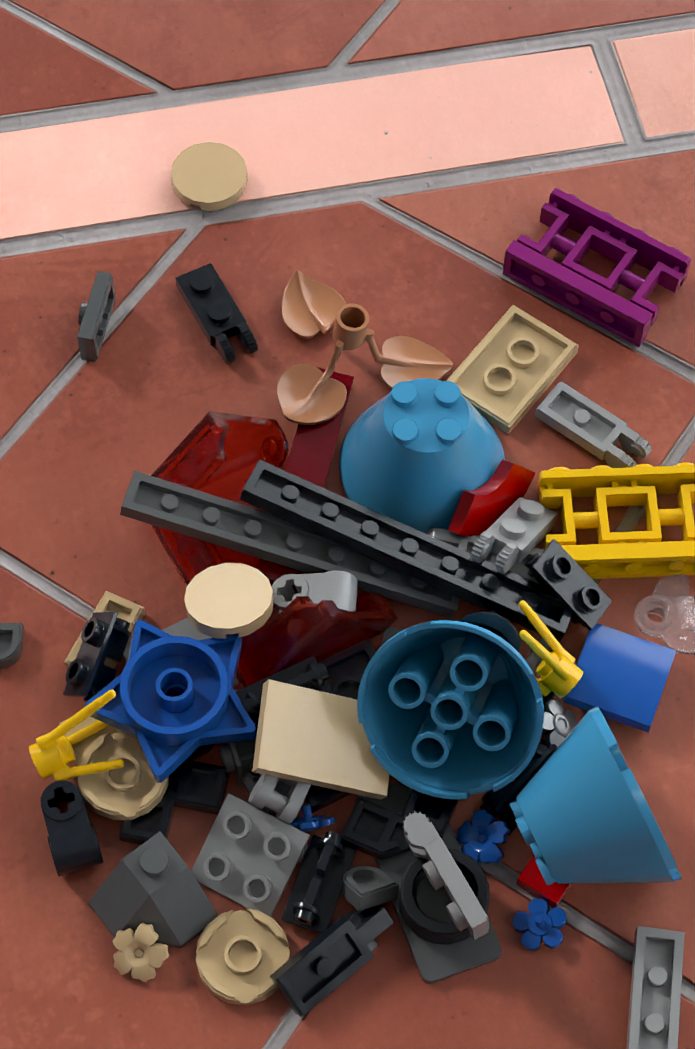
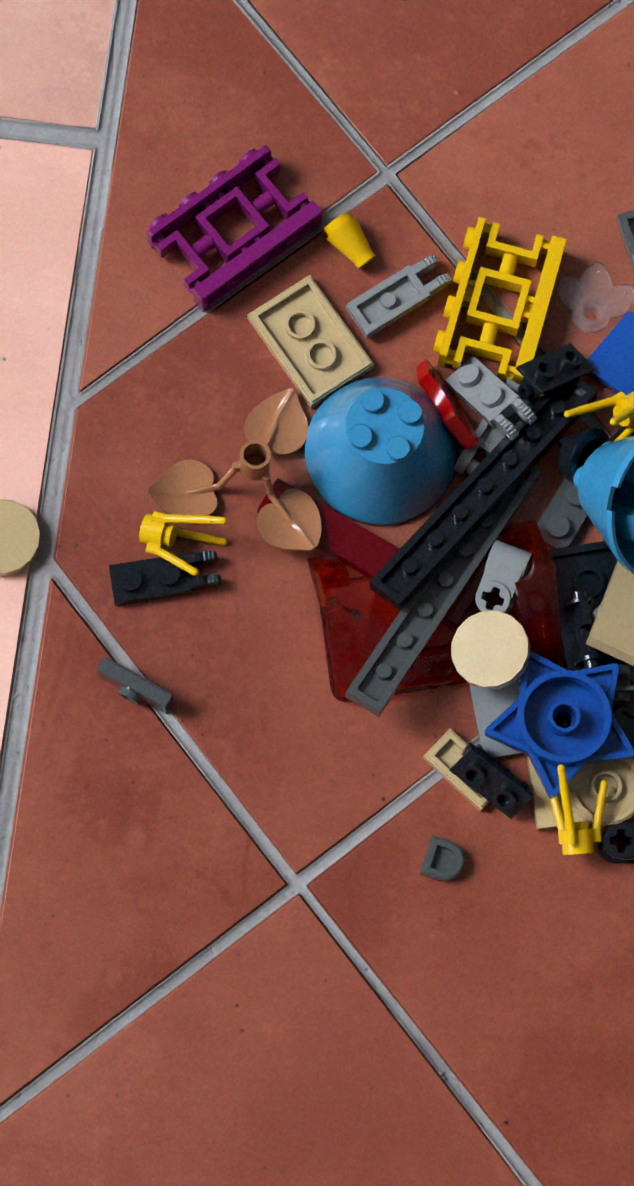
camera: 75 degrees left, 15 degrees up
none -> yellow plant [139,511,228,576]
none -> yellow cone [323,211,376,269]

